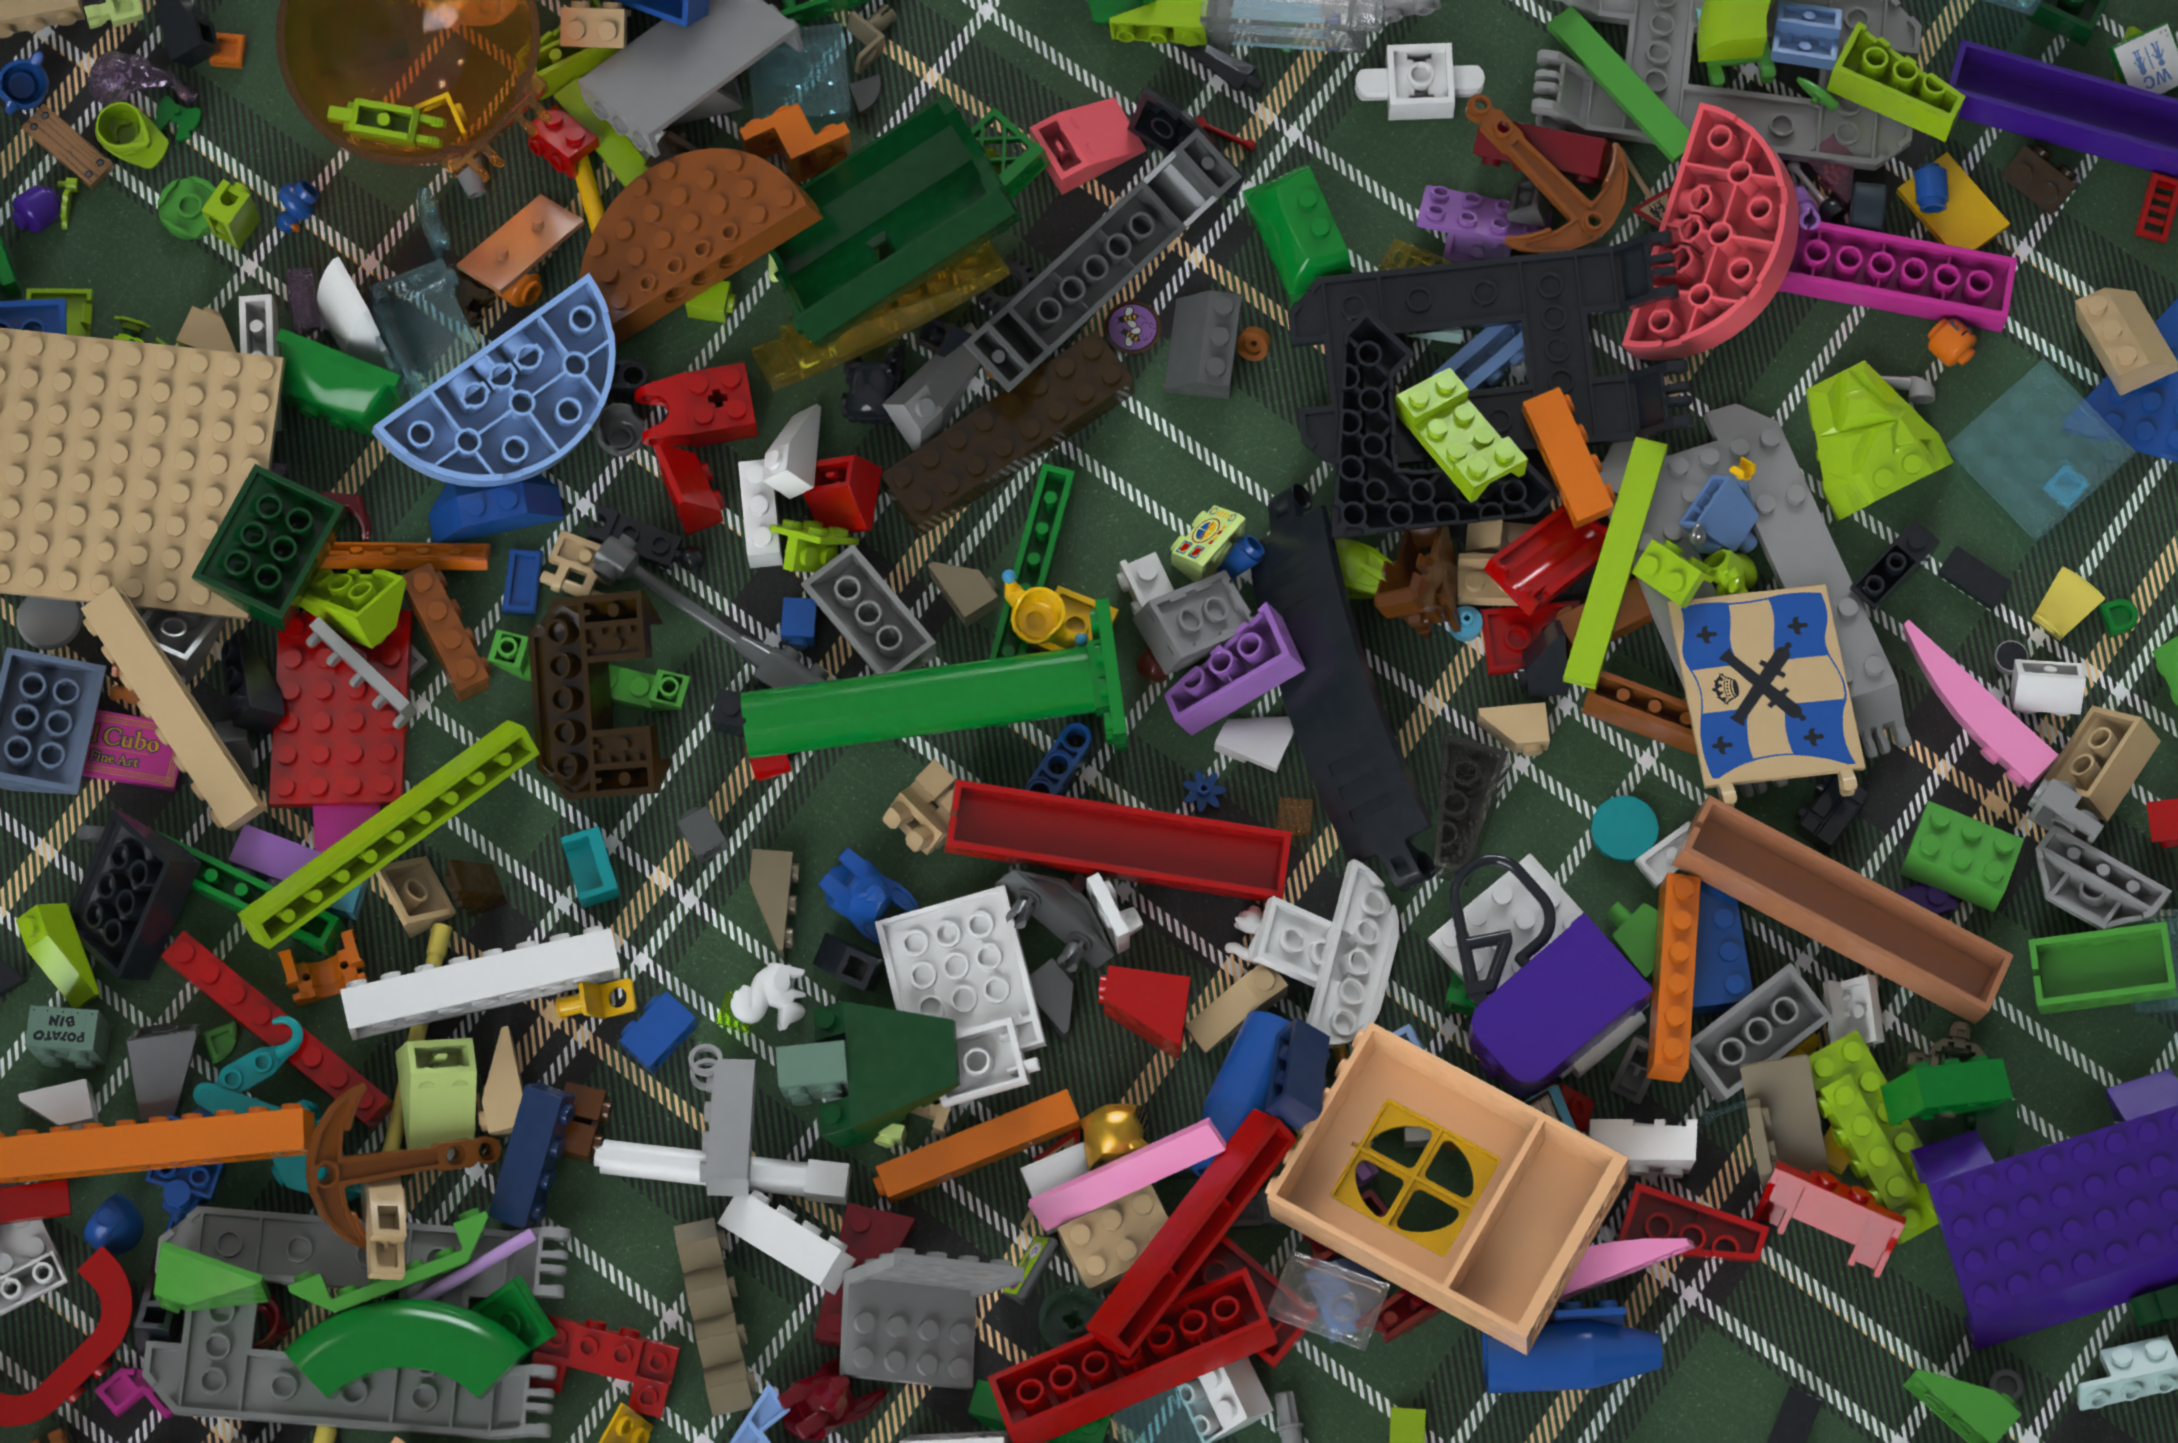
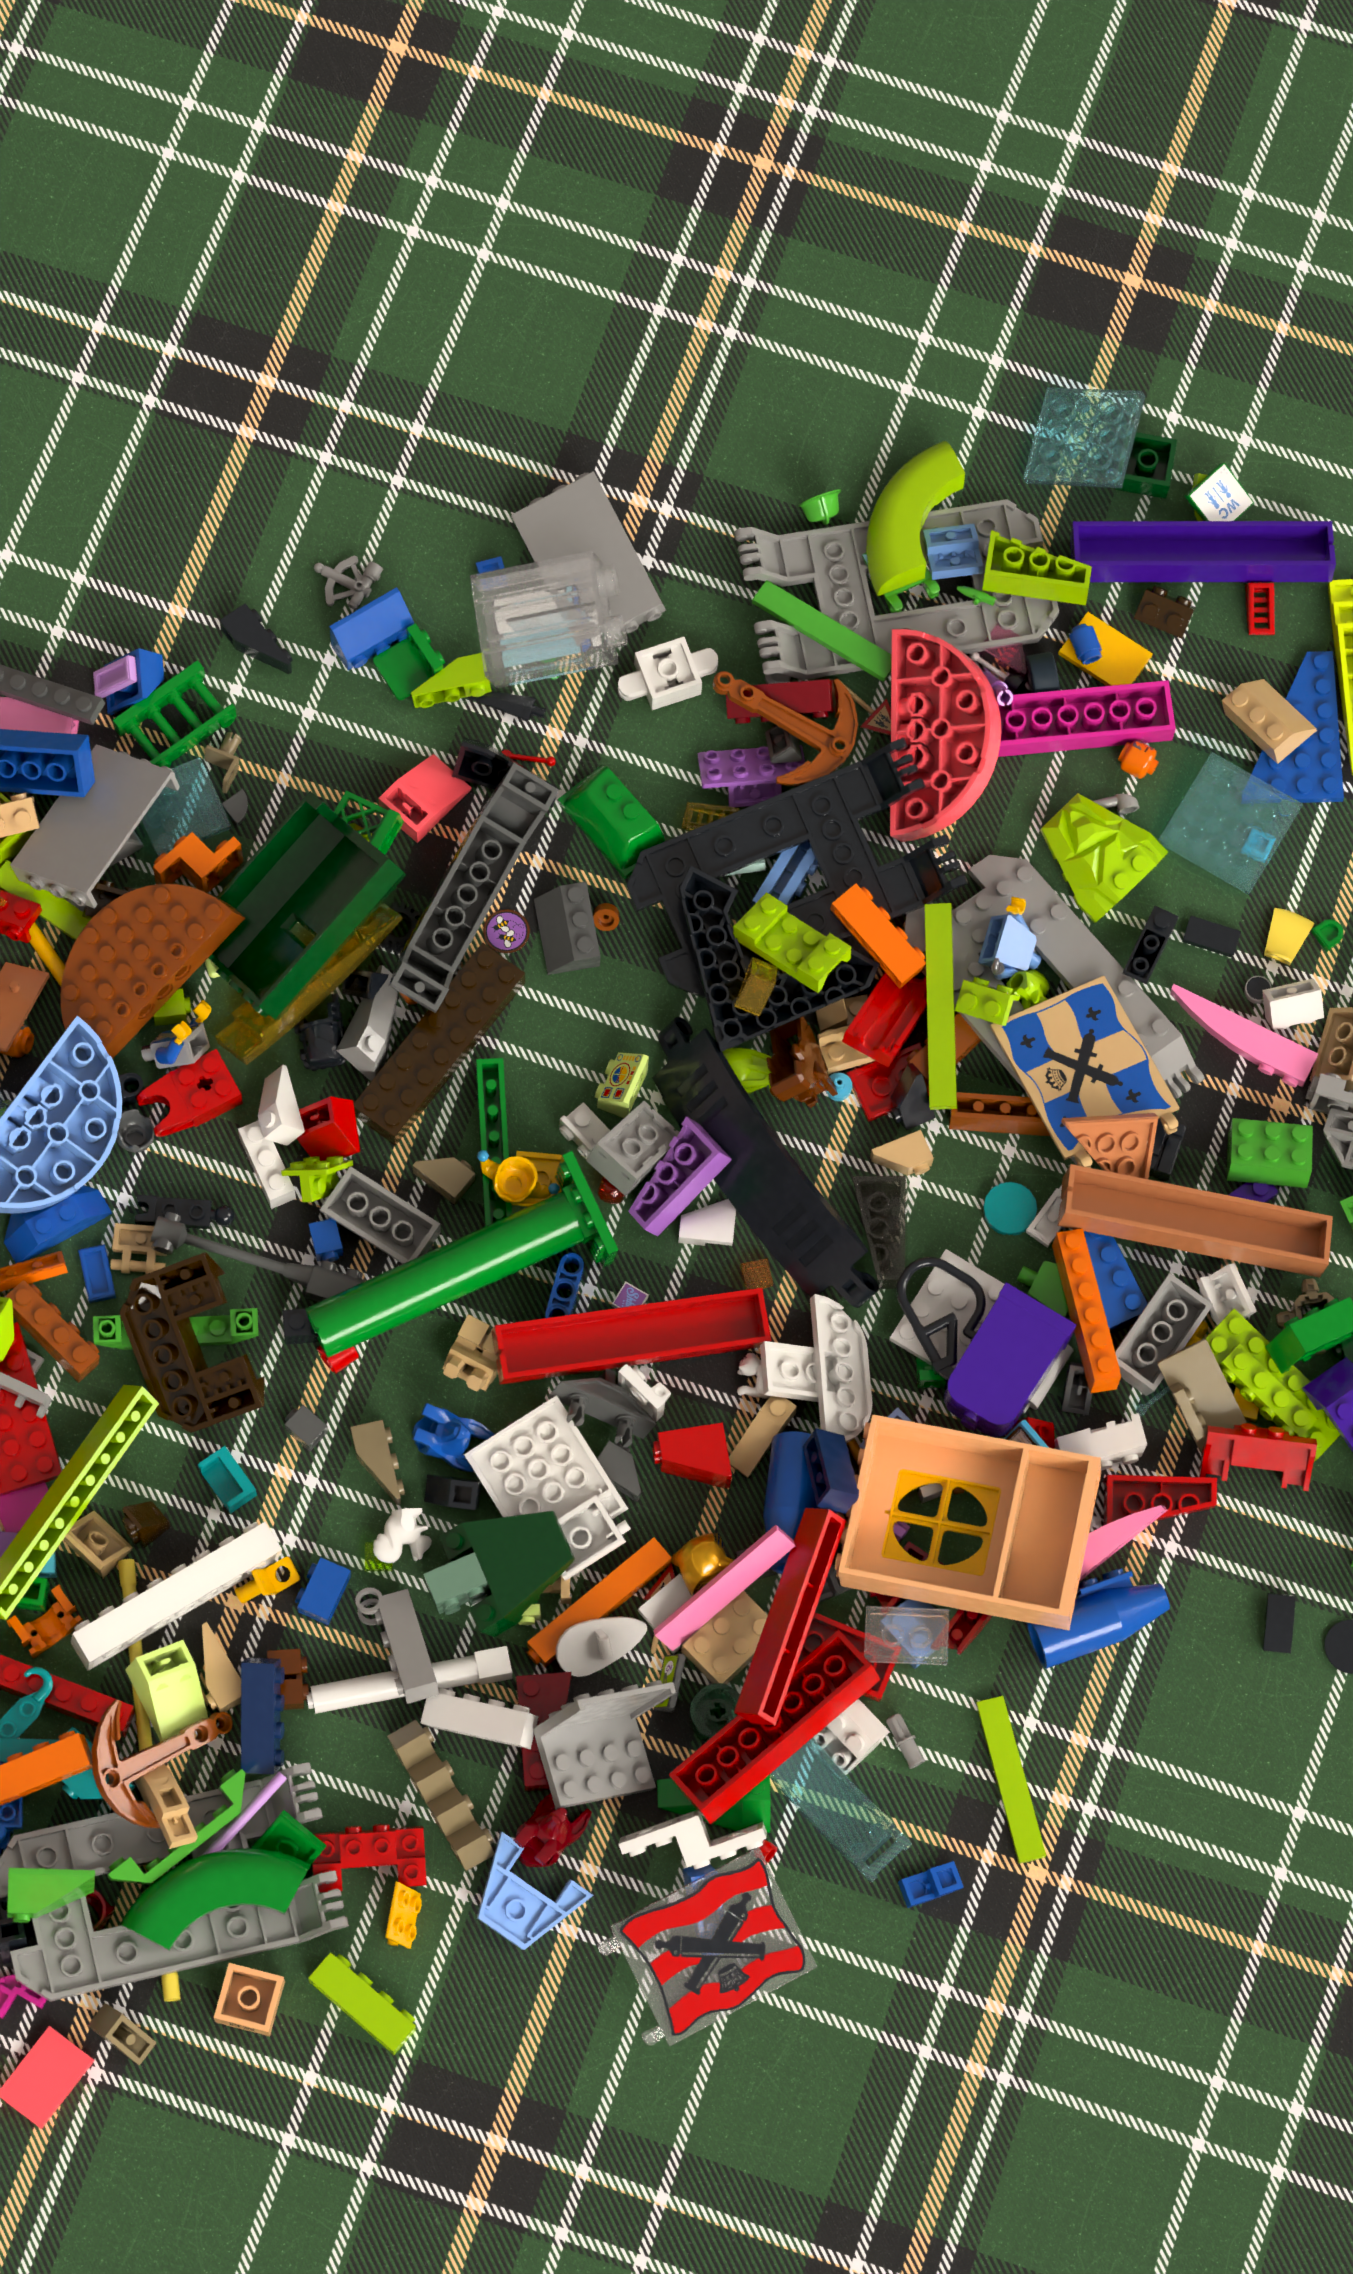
camera: 25 degrees left, 0 degrees up
red slope [653,443,726,536] -> none
blue plant [1183,770,1226,813] -> none
blue cone [1217,534,1265,582] -> none
none -> torso [141,1000,212,1069]
none -> white shield [556,1616,647,1677]
none -> medium lavender tile [612,1281,649,1308]
none -> clear yellow slope [735,957,778,1016]
none -> nougat tile [1061,1113,1158,1179]

